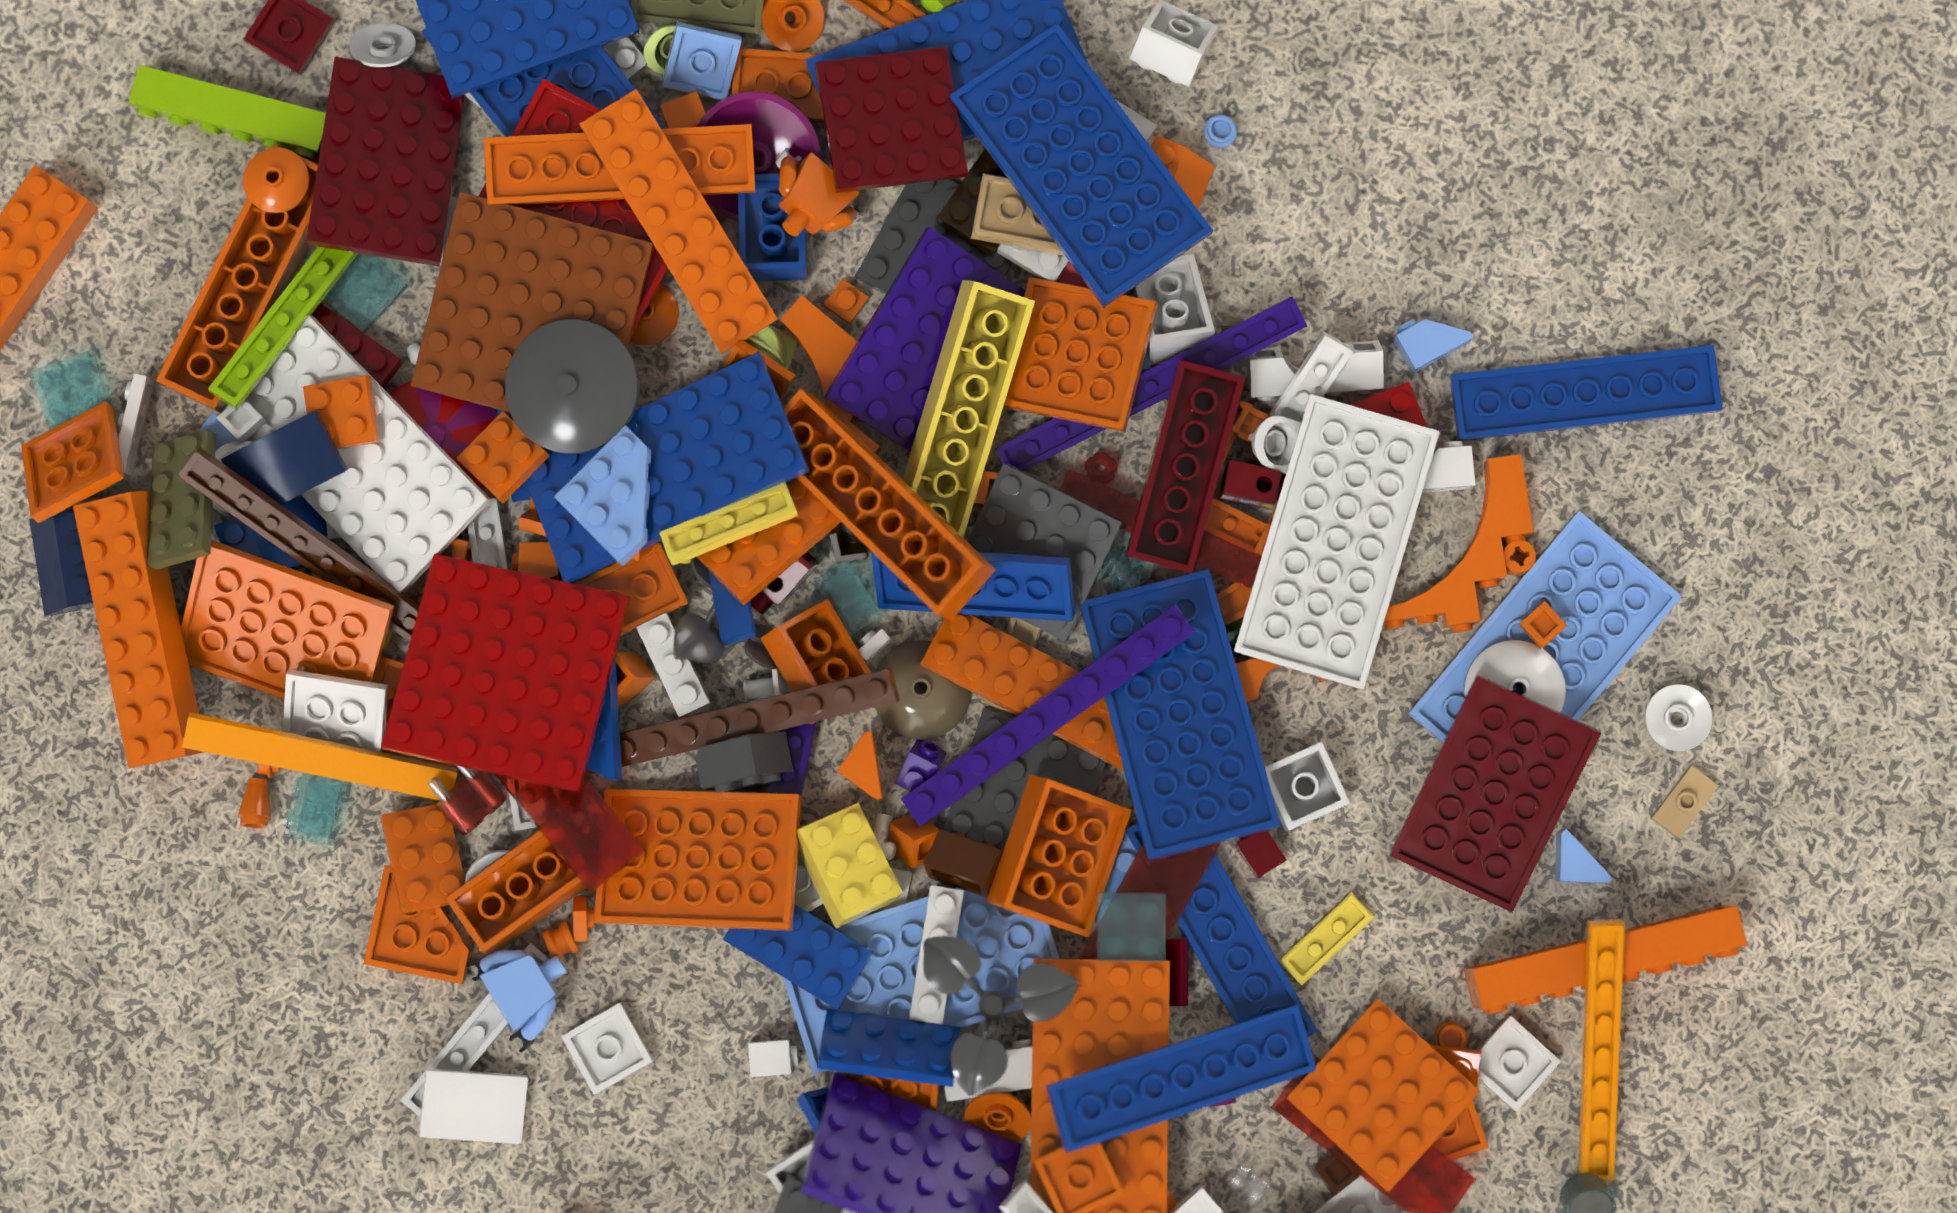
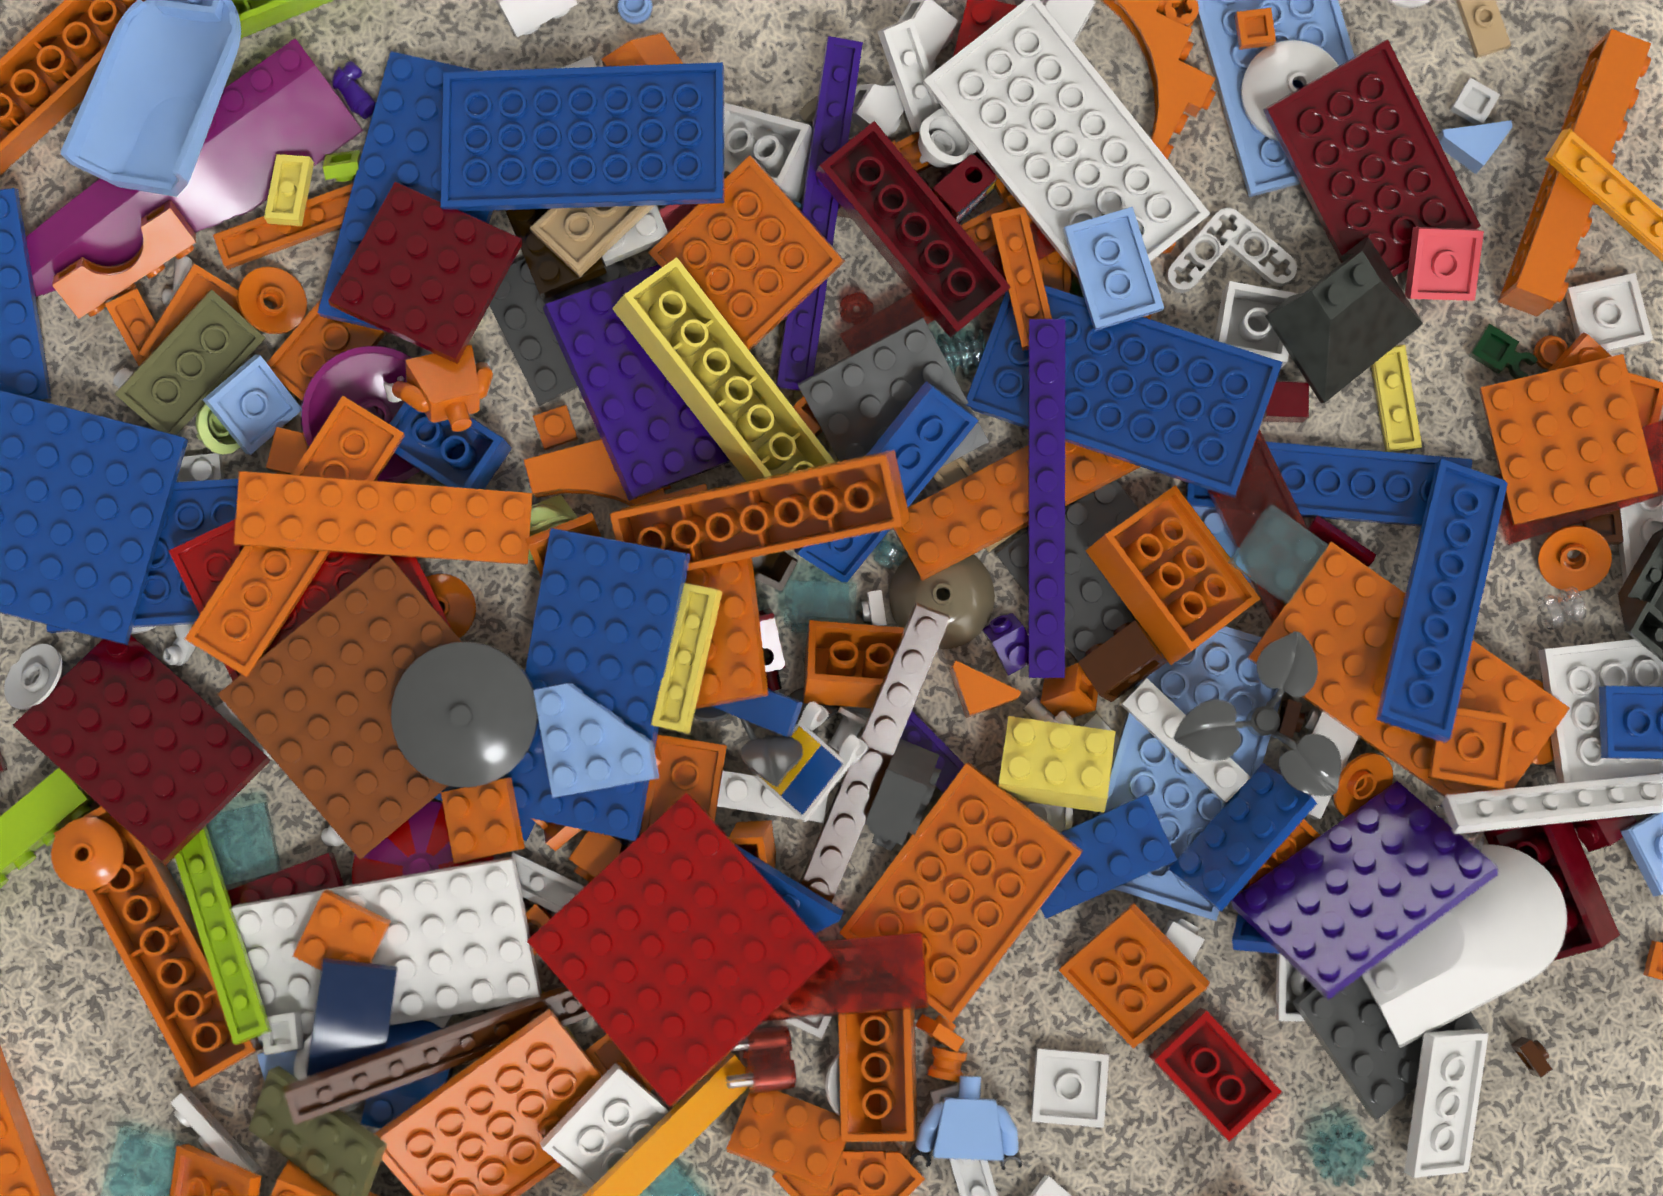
camera: 60 degrees left, 0 degrees up
none -> white arm [163,624,196,666]
none -> flag [755,701,868,822]
none -> clear light blue plate [873,539,905,569]
none -> orange plate [991,206,1052,351]
none -> orange plate [1059,903,1210,1049]
none -> light blue plate [1063,207,1164,331]
none -> red brick [1148,1008,1282,1142]
none -> white beam [1166,208,1297,293]
none -> pearl dark grey slope [1265,237,1423,404]
none -> reddish brown plate [1277,699,1305,738]
none -> coral plate [1405,227,1484,301]
none -> white plate [1450,78,1500,125]
none -> dark green plate [1468,324,1538,379]
none -> orange dish [1538,526,1612,592]

